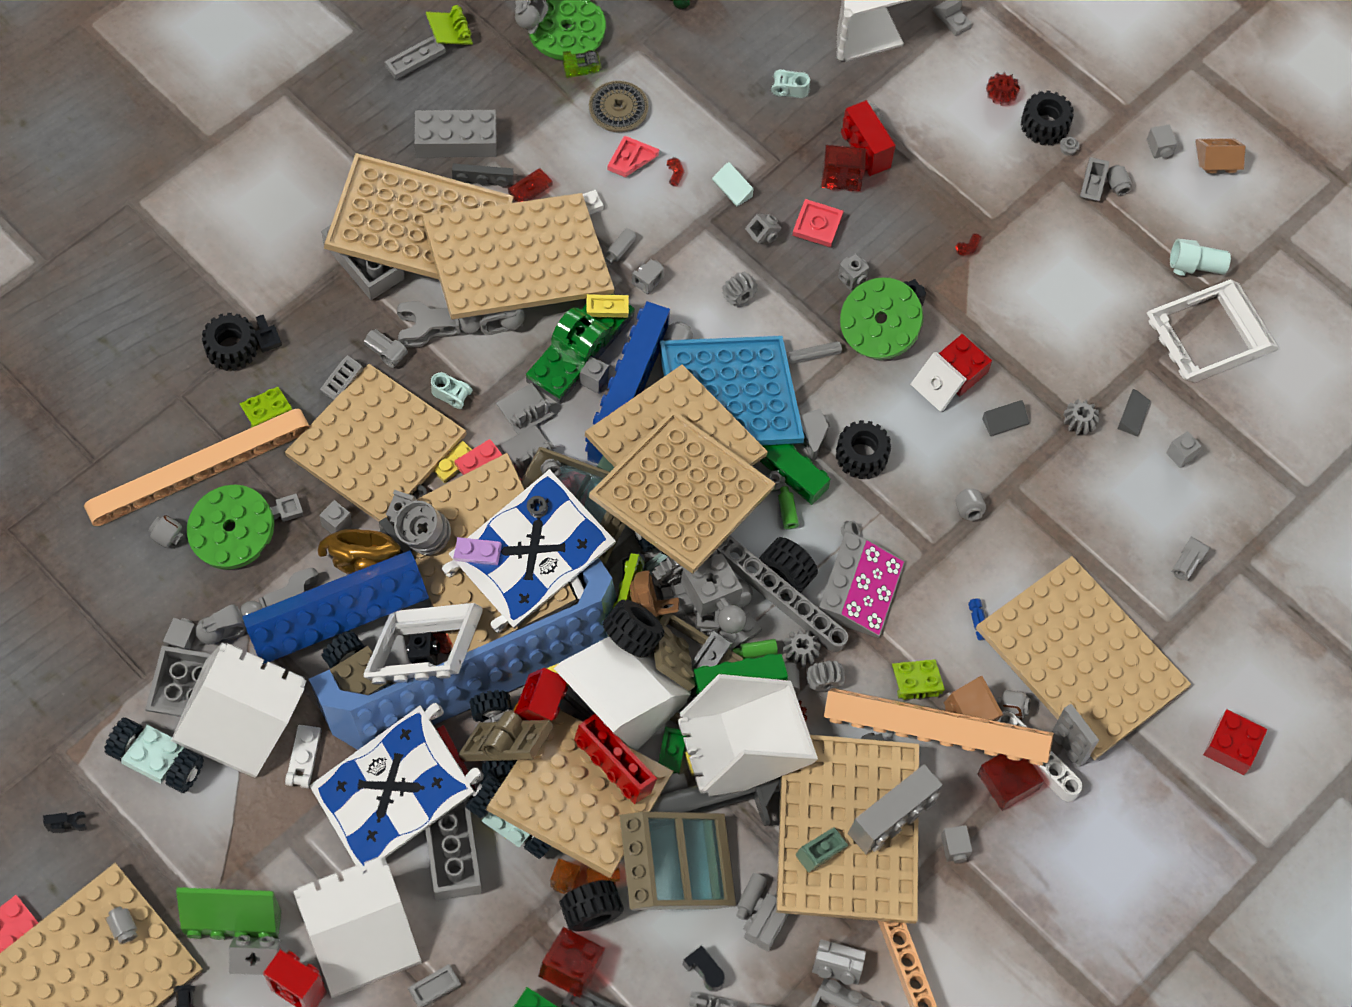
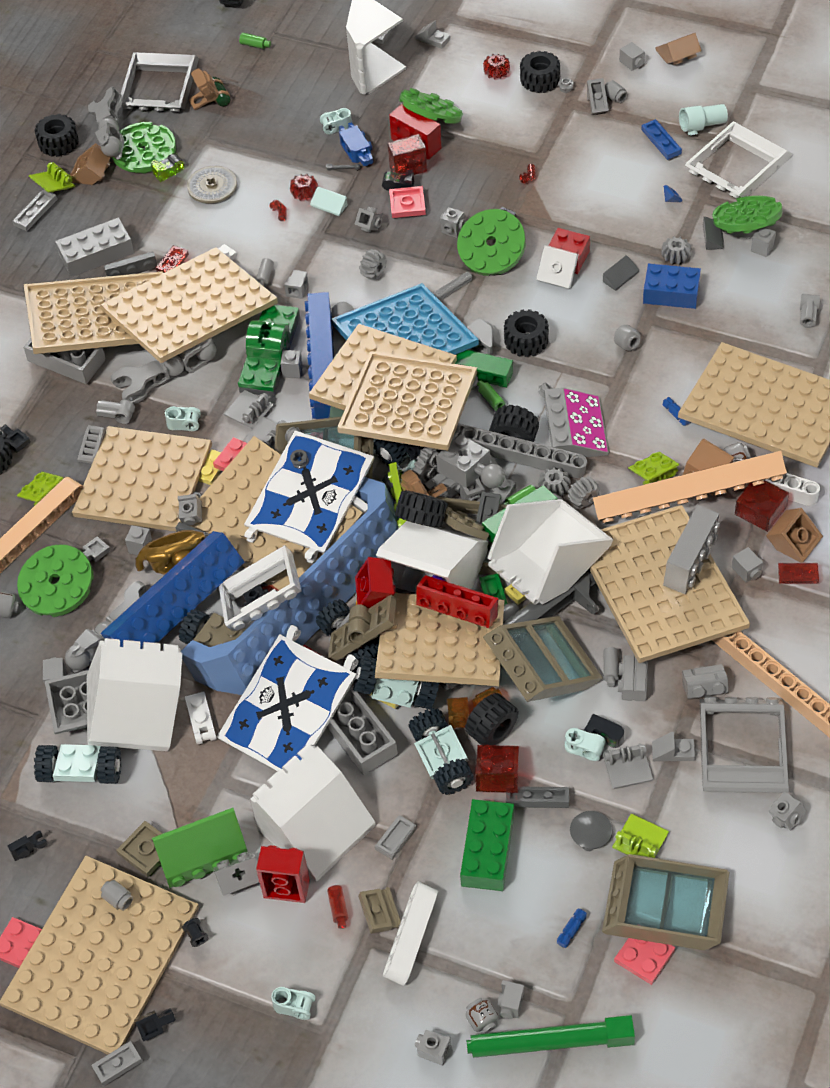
camera: 15 degrees left, 10 degrees down
light grey wheel [394,501,451,555] -> none
lavender plate [453,537,502,566] -> none
light yellow plate [586,294,629,318] -> none
coral wing [607,135,659,177] -> none
sand green slope [796,827,848,872] -> none
light grey plate [1052,704,1099,767] -> none
none -> medium nougat slope [70,143,110,185]
none -> dark tan plate [116,821,162,877]
none -> clear red gear [290,173,318,201]
none -> dark grey hinge [326,163,361,171]
none -> hinge [339,122,373,166]
none -> black leg [382,170,415,191]
none -> bright green plate [399,88,463,124]
none -> plate [408,708,474,795]
none -> light aqua piece [564,728,606,761]
none -> blue plate [641,119,682,160]
none -> blue brick [643,263,701,309]
none -> blue slope [663,185,683,202]
none -> bright green plate [712,196,783,233]
none -> medium nougat slope [766,508,823,563]
none -> clear red plate [778,563,819,584]

